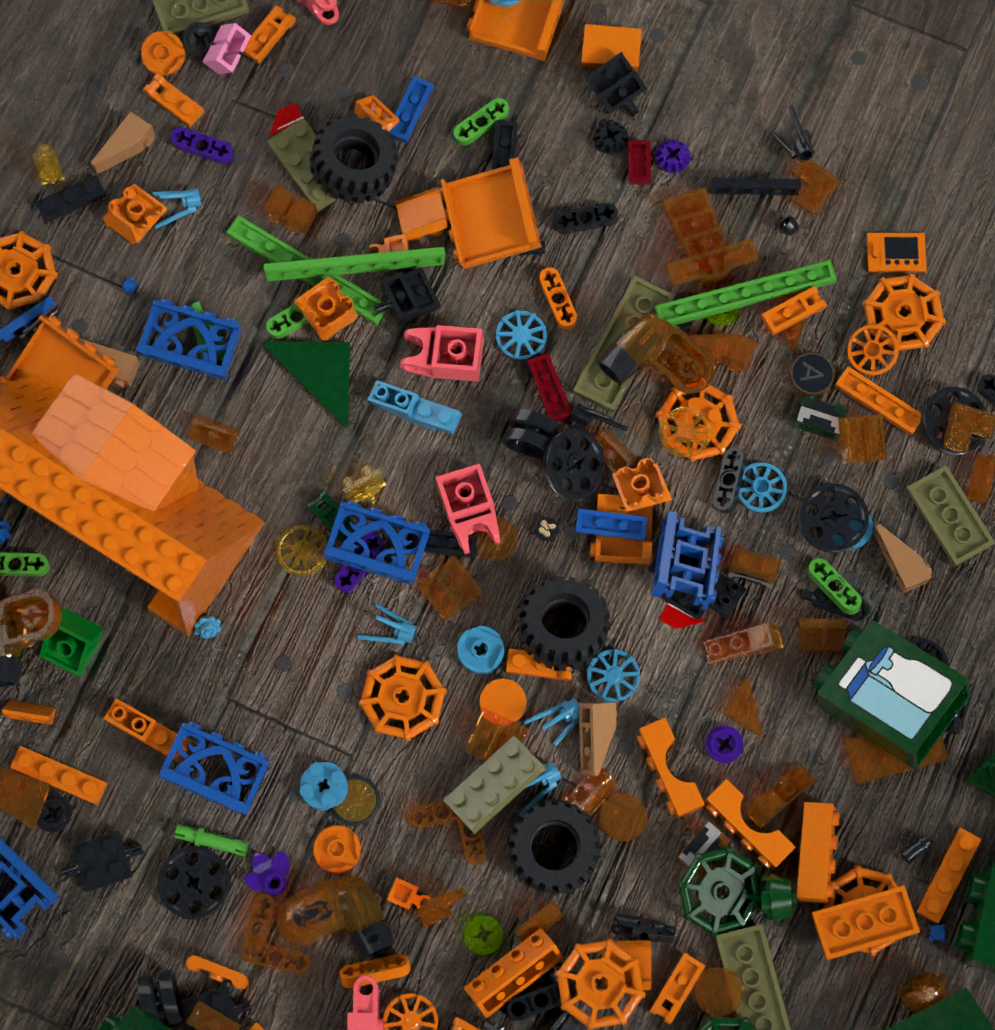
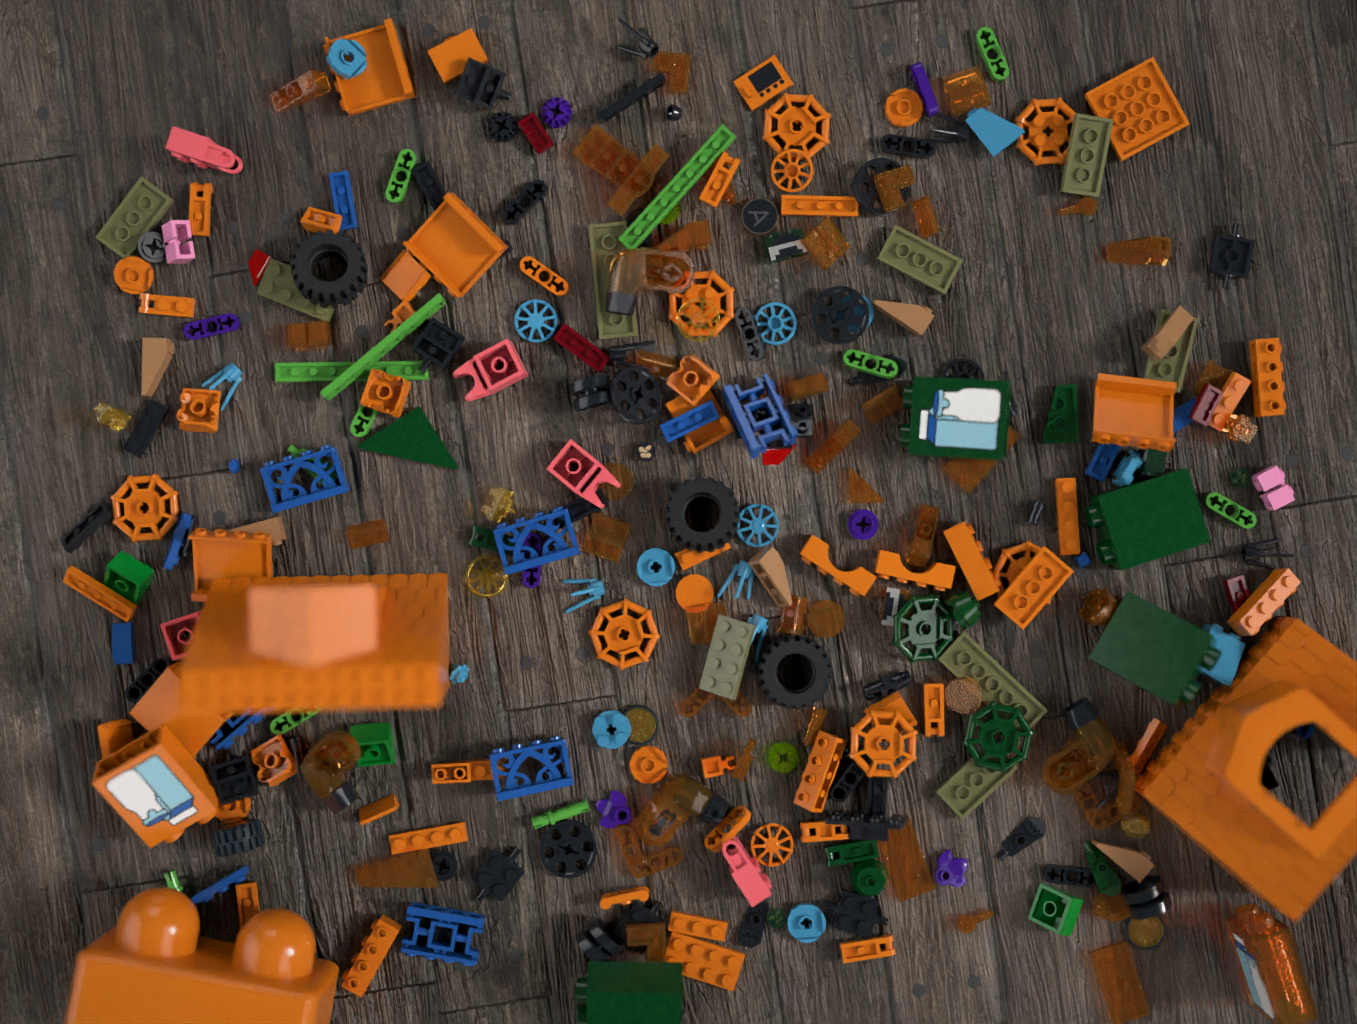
camera: 35 degrees left, 15 degrees up
dark azure slope [368,380,462,435] -> none

